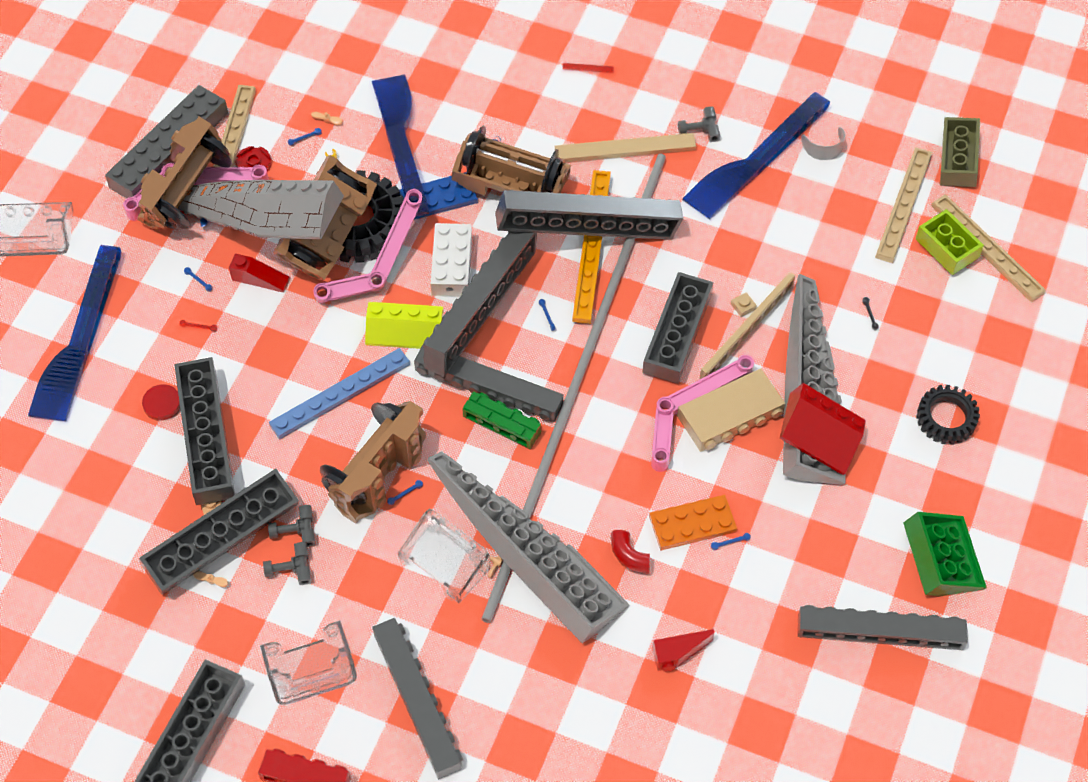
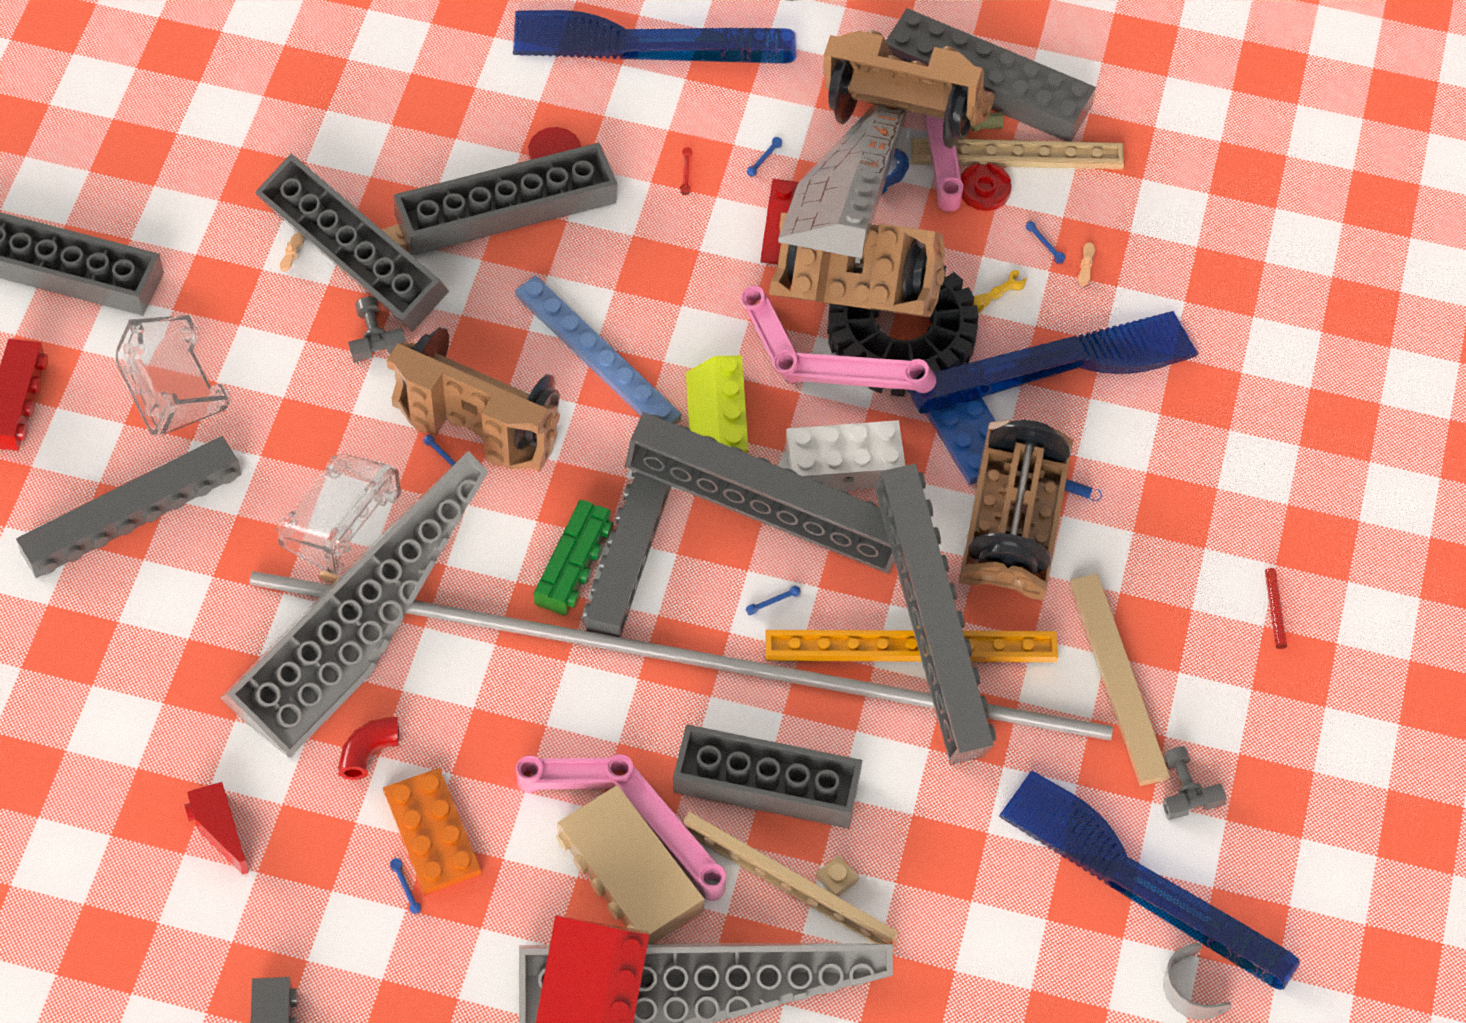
camera: 80 degrees right, 0 degrees up
dark grey bar [263,542,311,585] -> none

